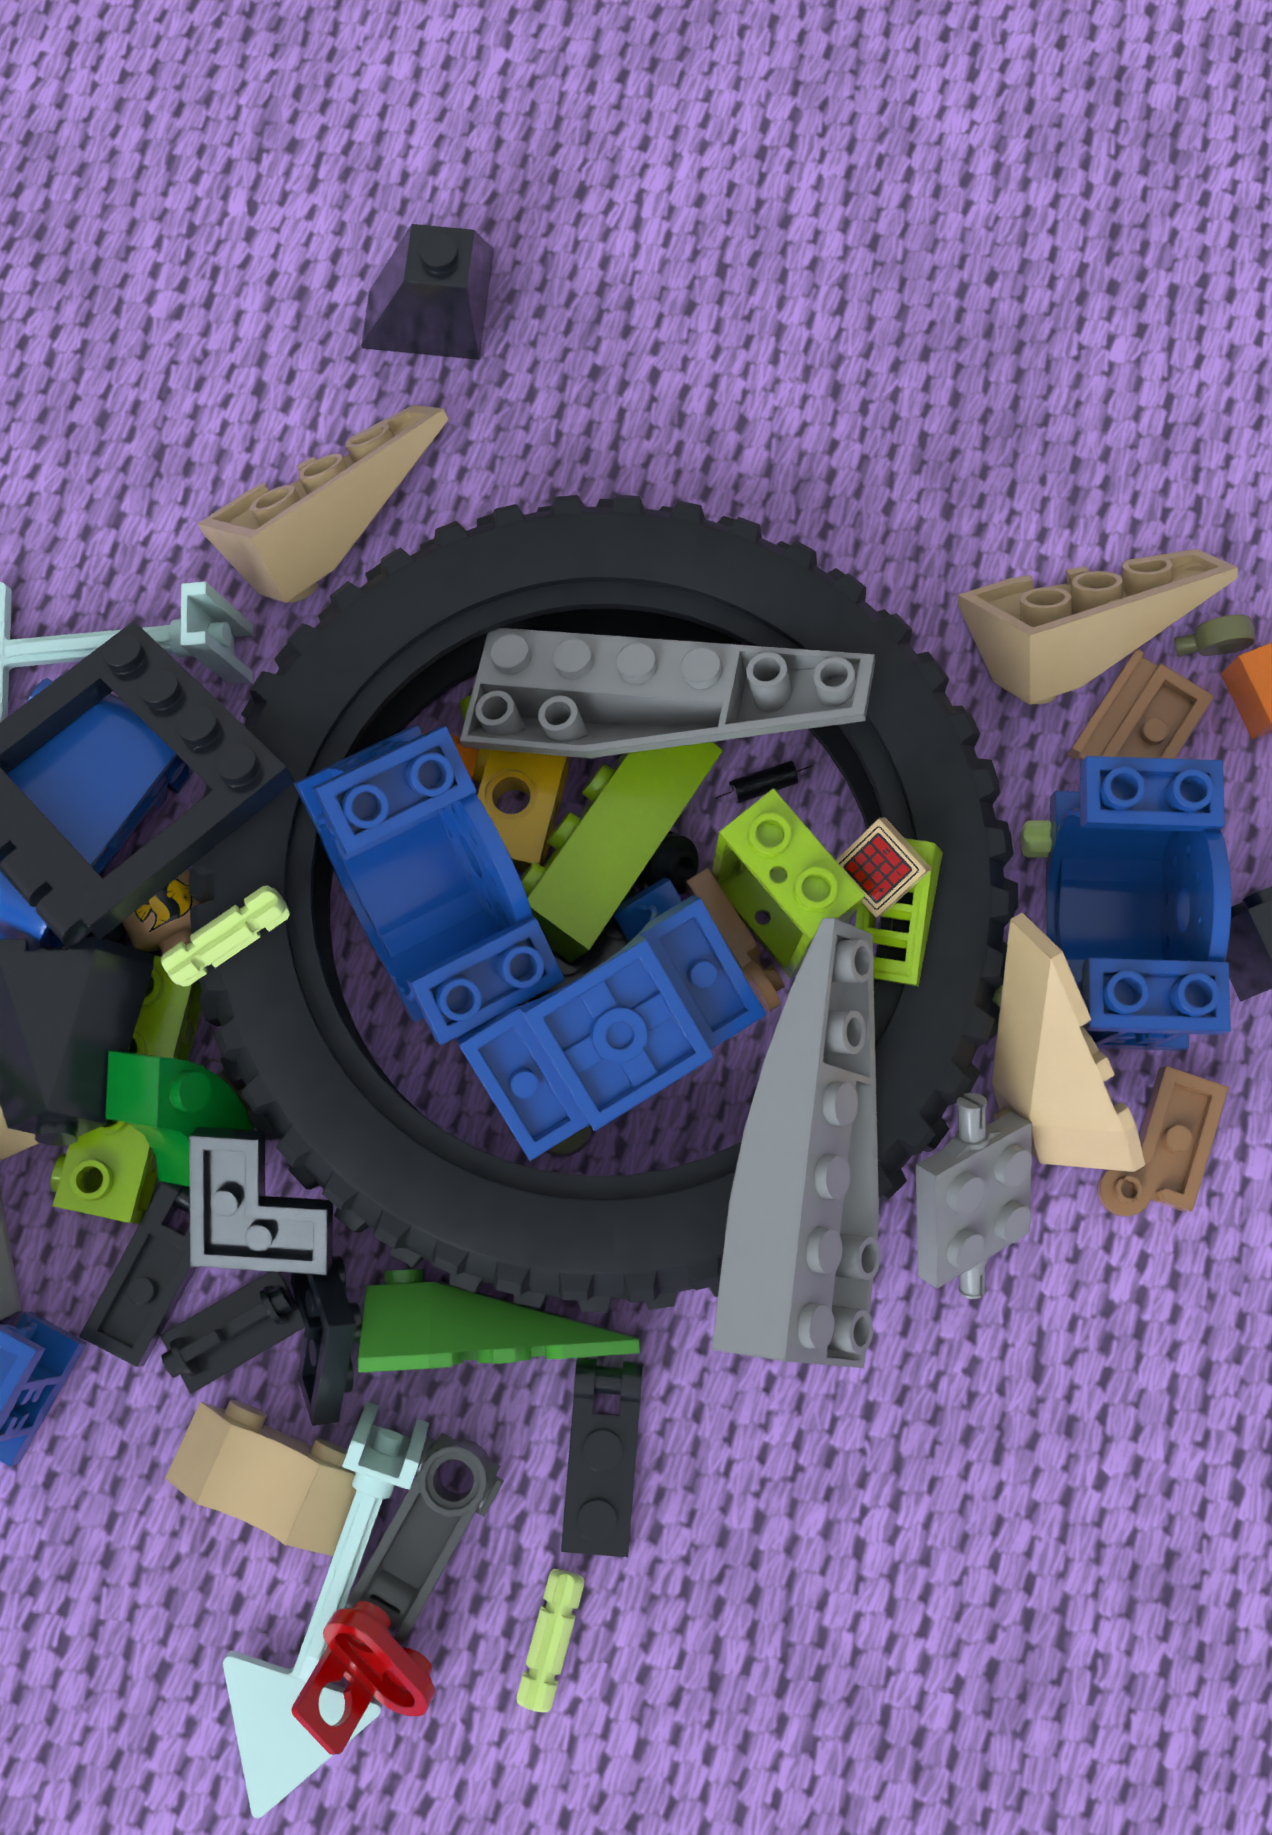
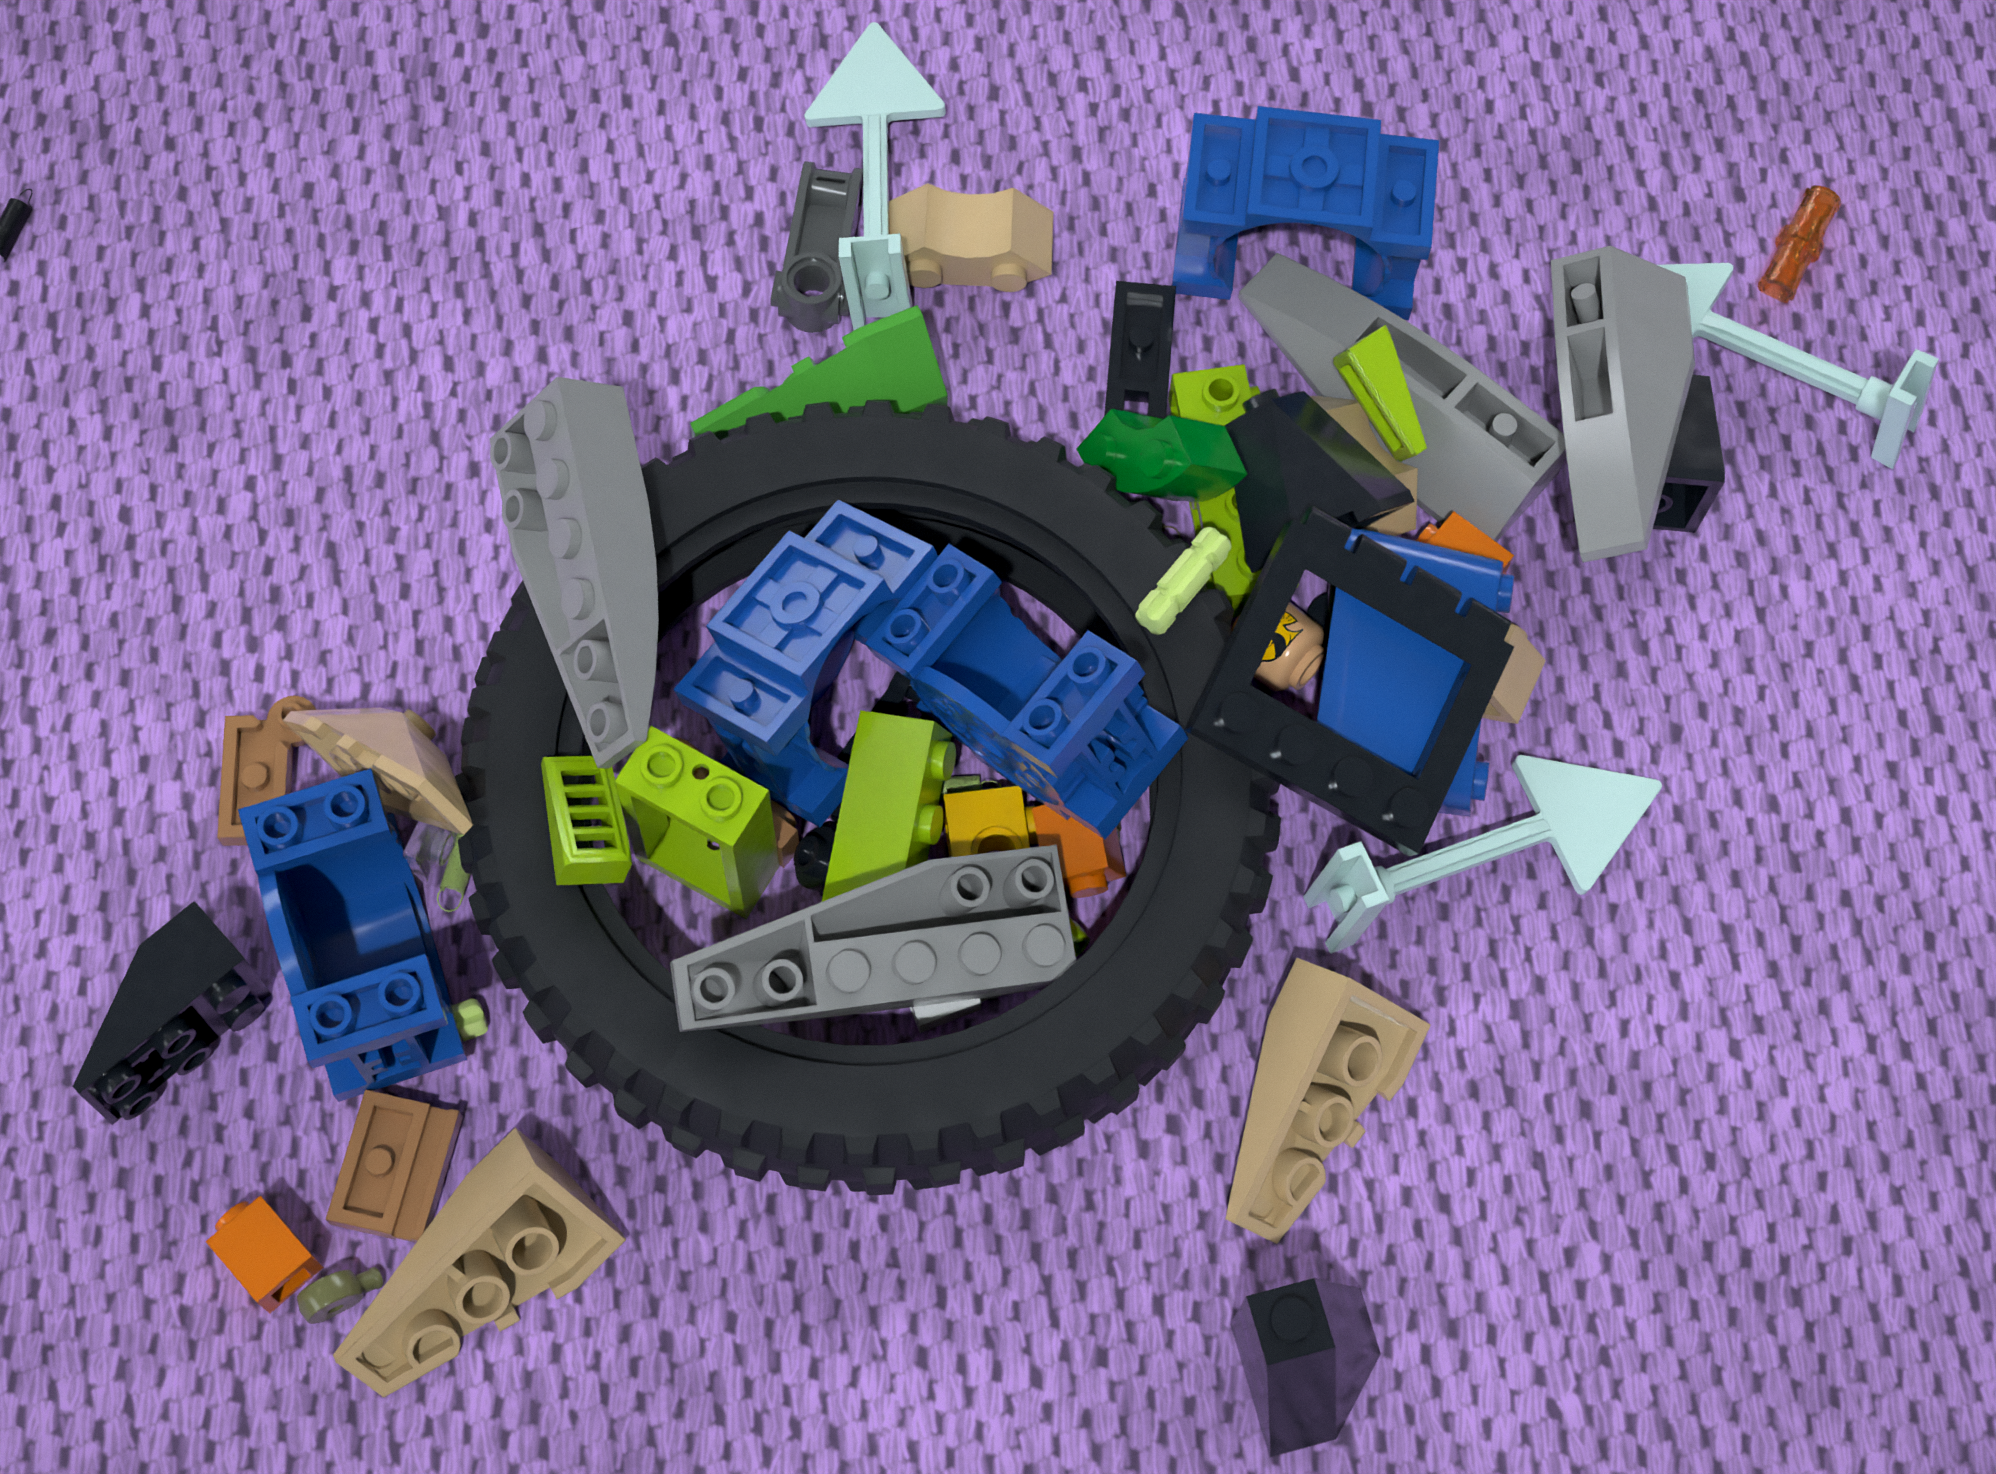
camera: 155 degrees right, 10 degrees down
black hinge [160,1271,305,1394] -> none
plate [189,1127,333,1275] -> none
black plate [290,1255,362,1426] -> none
red bracket [291,1601,435,1755] -> none
yellowish green axle [516,1569,584,1712] -> none
black plate [561,1358,643,1557] -> none
tile [836,818,932,918] -> none
light grey plate [916,1093,1032,1299] -> none

